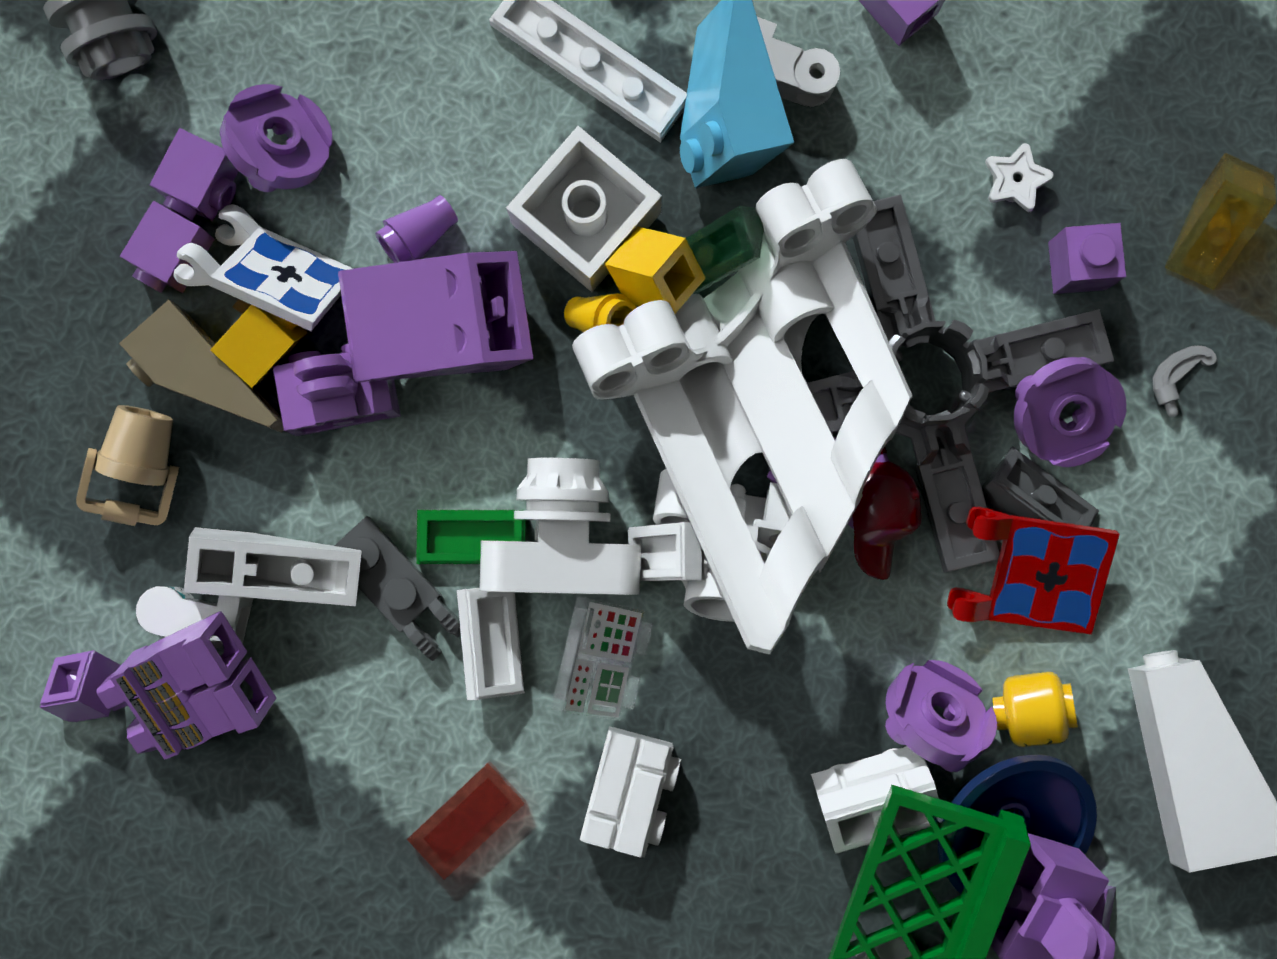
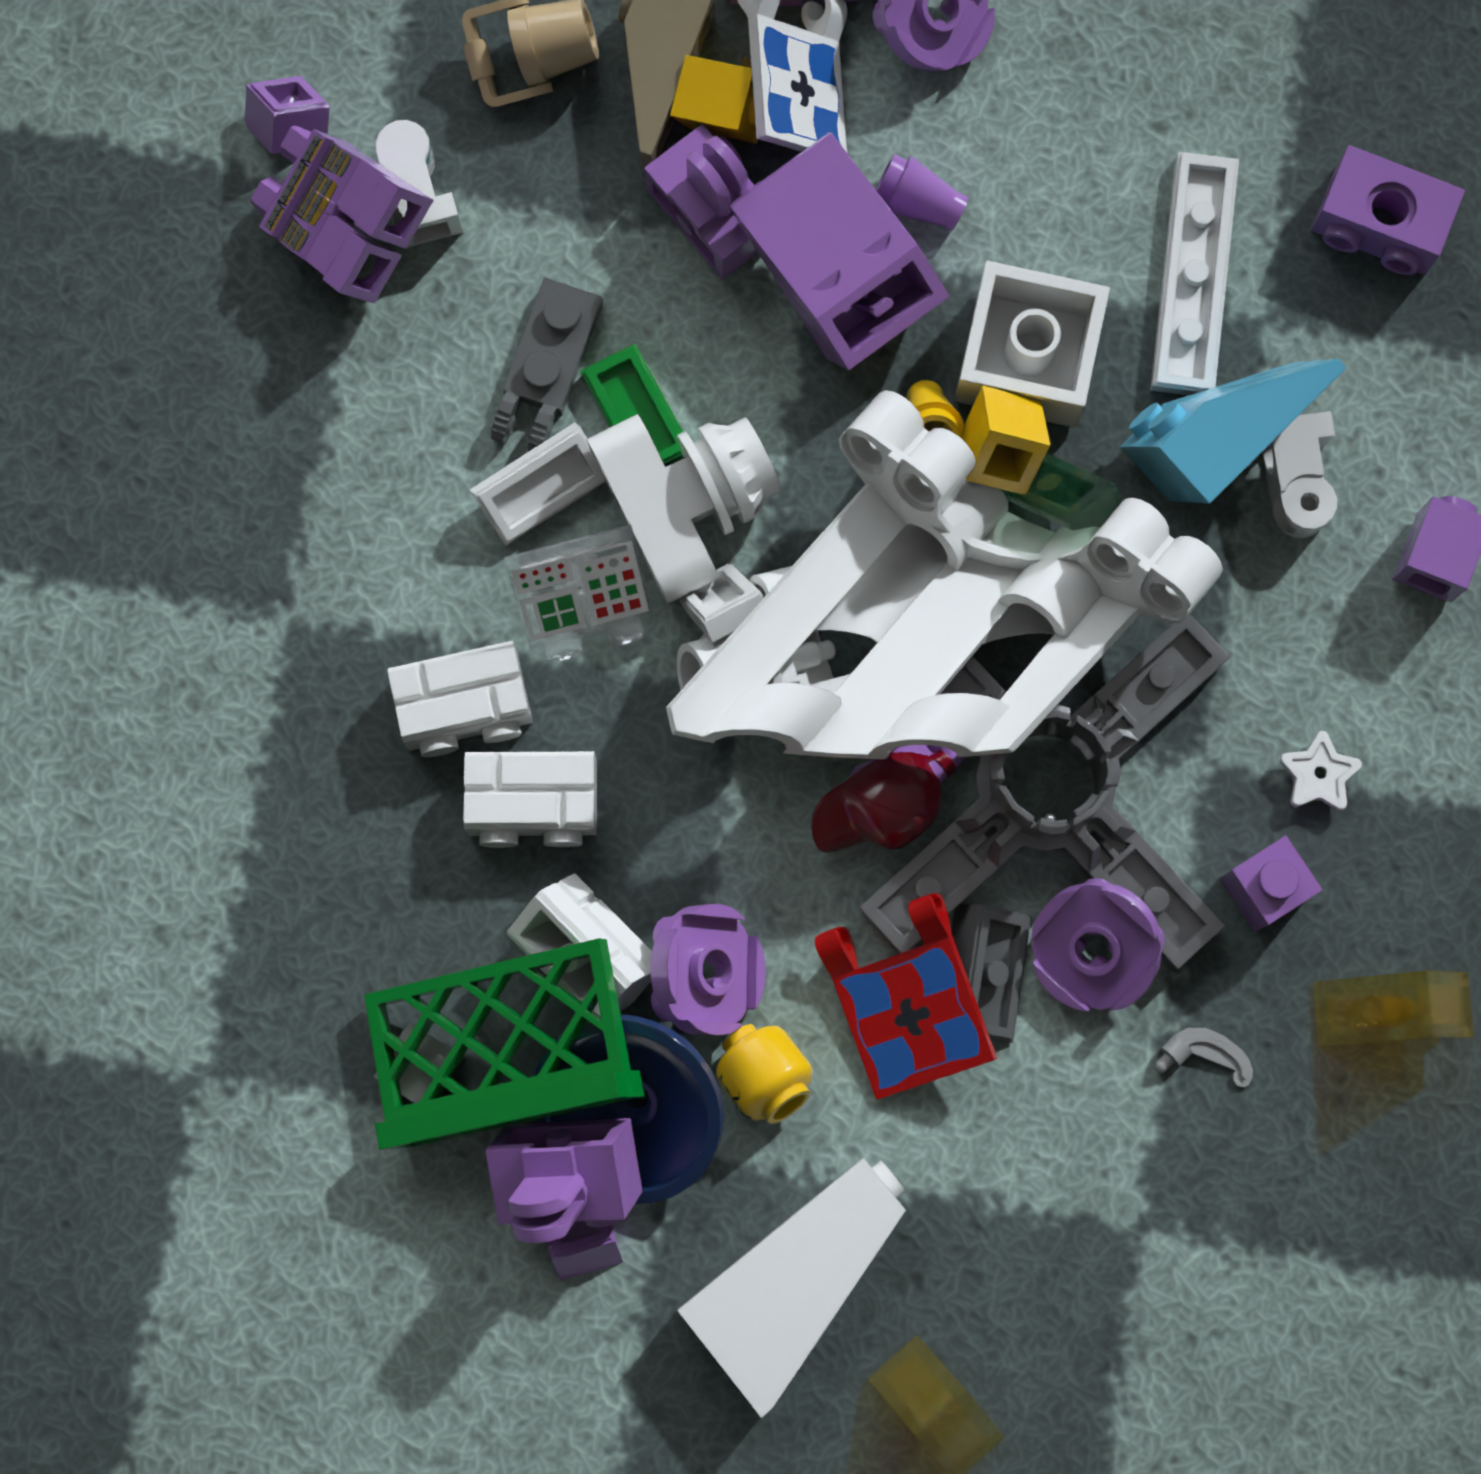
camera: 60 degrees right, 5 degrees down
white slope [184,527,362,606] -> none
clear red tile [407,761,526,880] -> none
none -> white brick [464,751,597,848]

